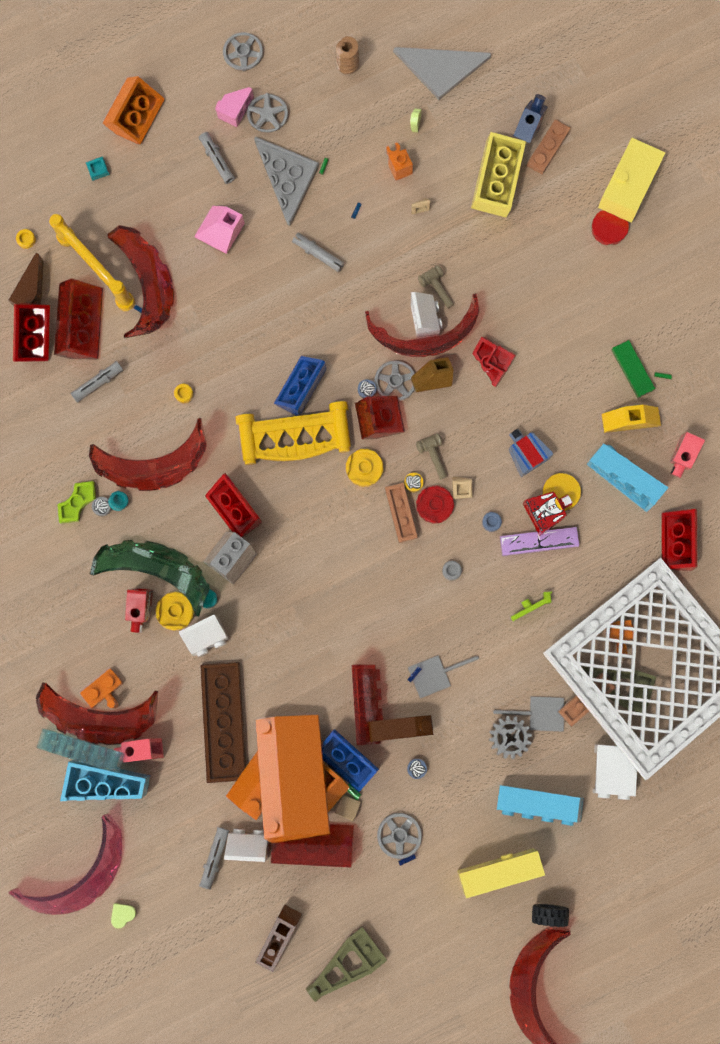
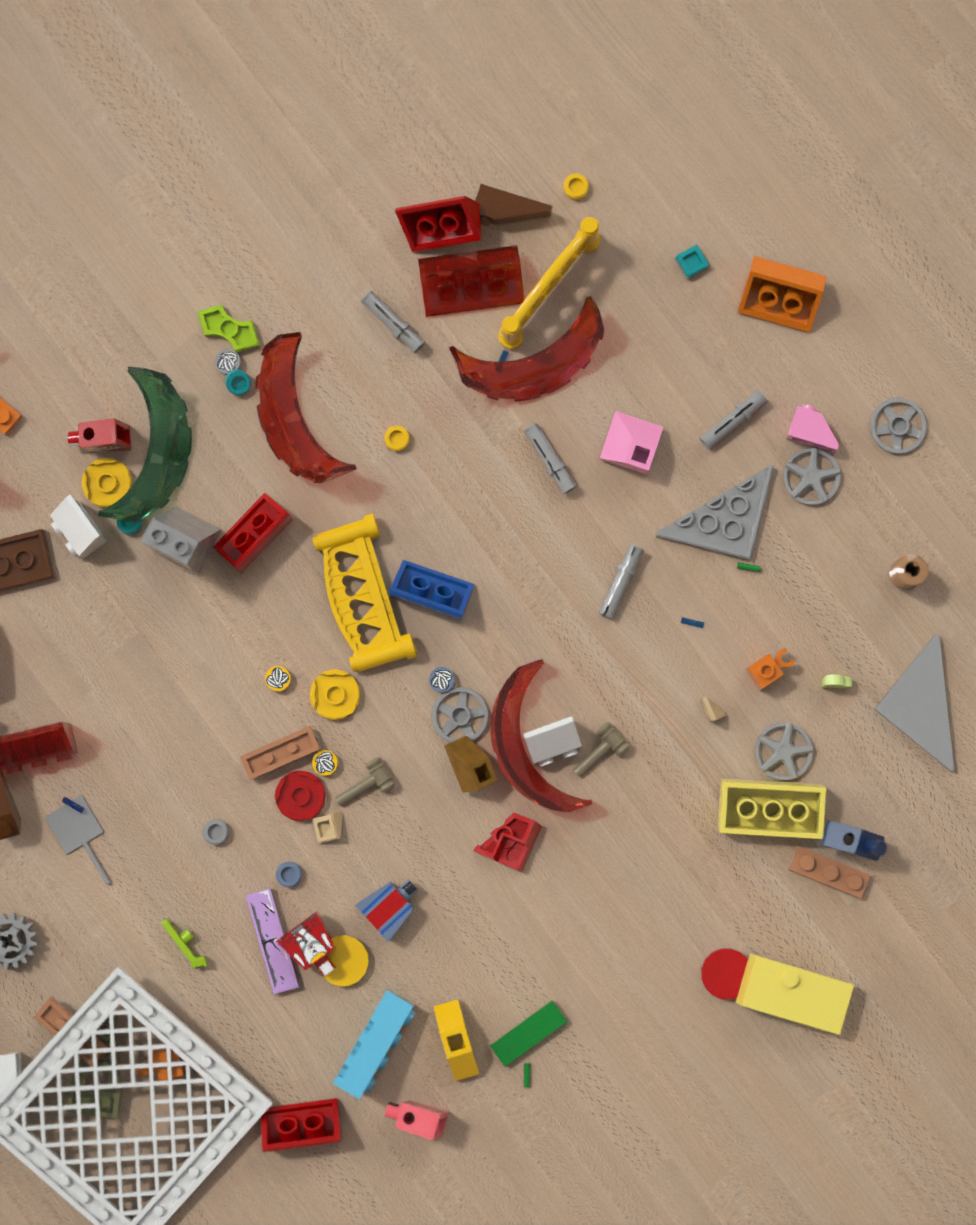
camera: 80 degrees right, 5 degrees up
clear red slope [355,396,405,440] -> none
light grey piece [493,697,564,731] -> none
none -> tile [265,666,291,692]
none -> light grey pin [524,423,577,495]
none -> light grey wheel [755,723,813,780]

